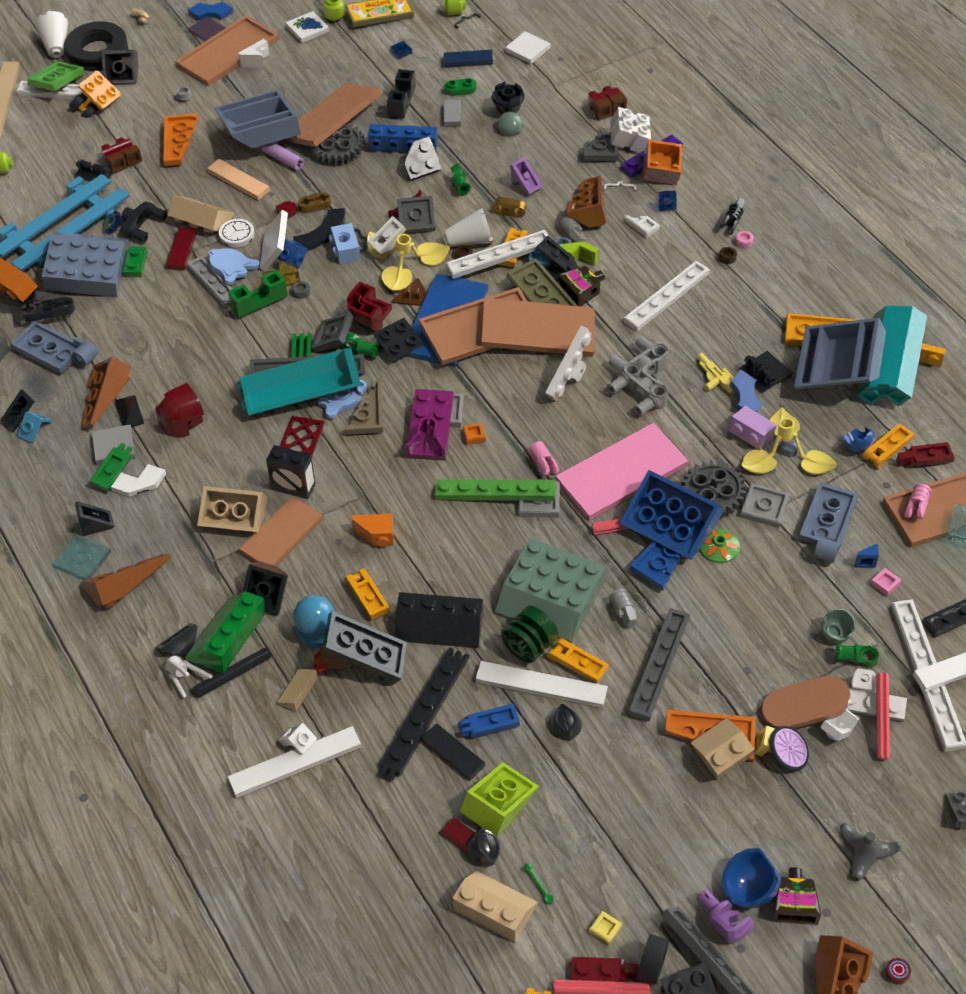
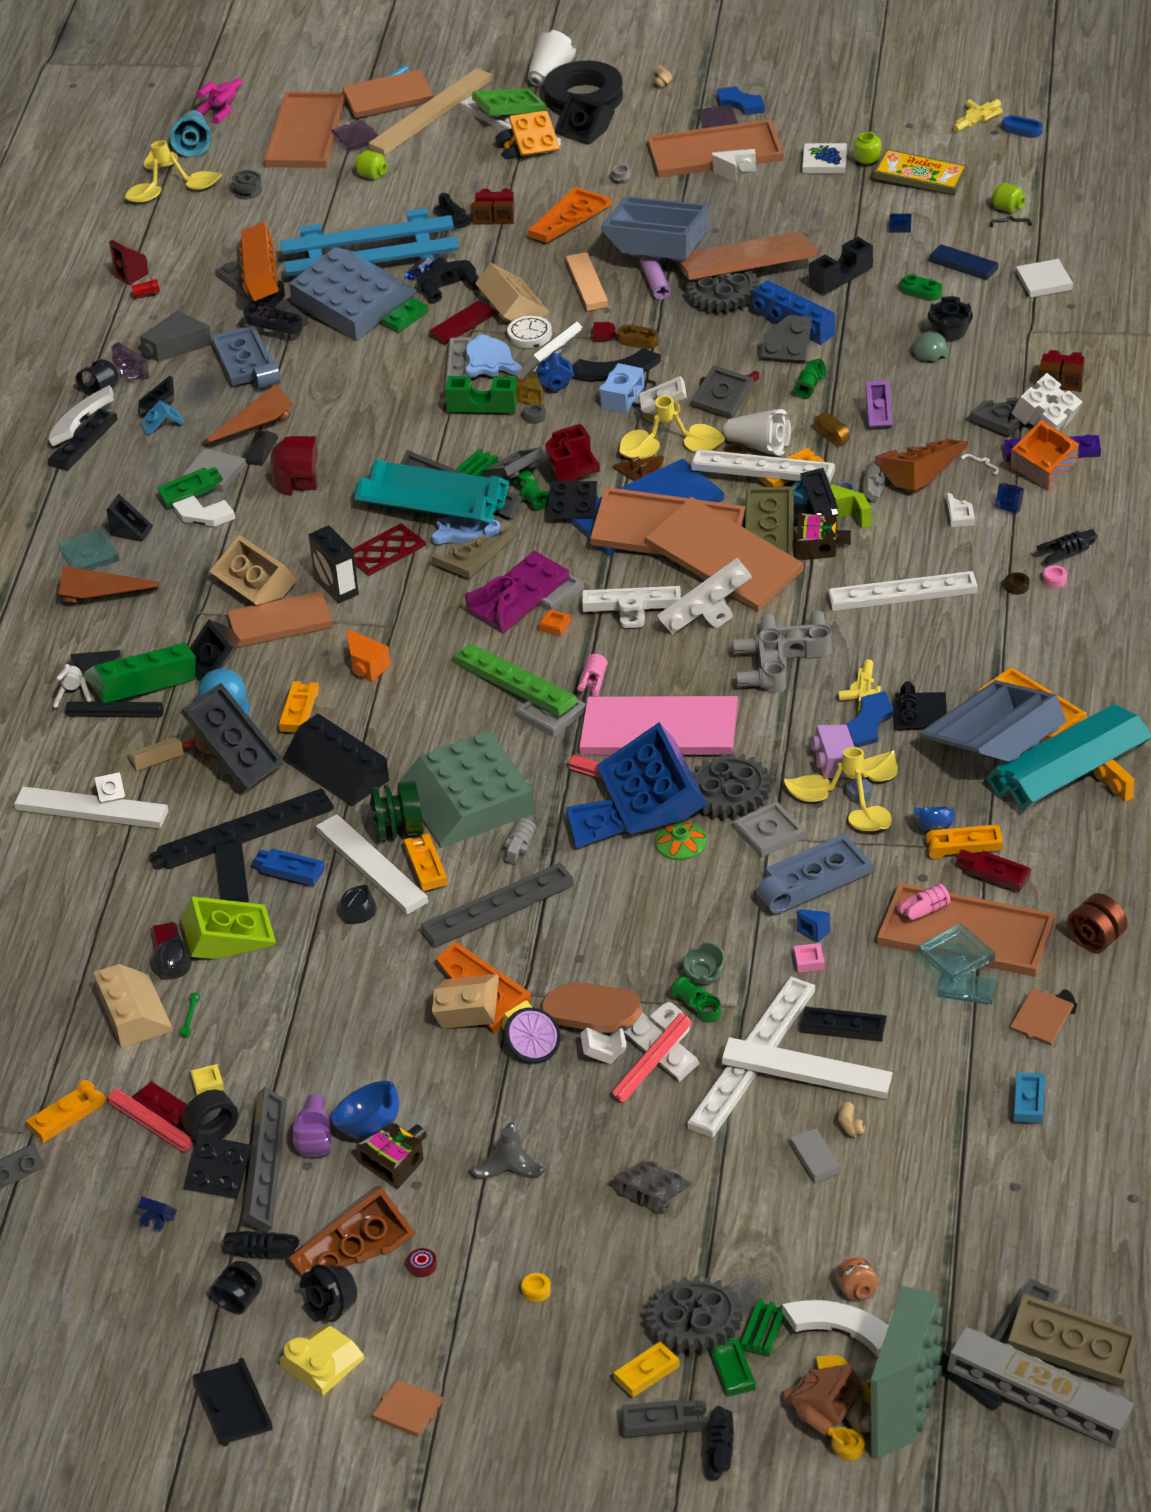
camera: 40 degrees right, 10 degrees down
light grey tile [444,100,461,126] -> none
none -> white plate [583,586,681,628]

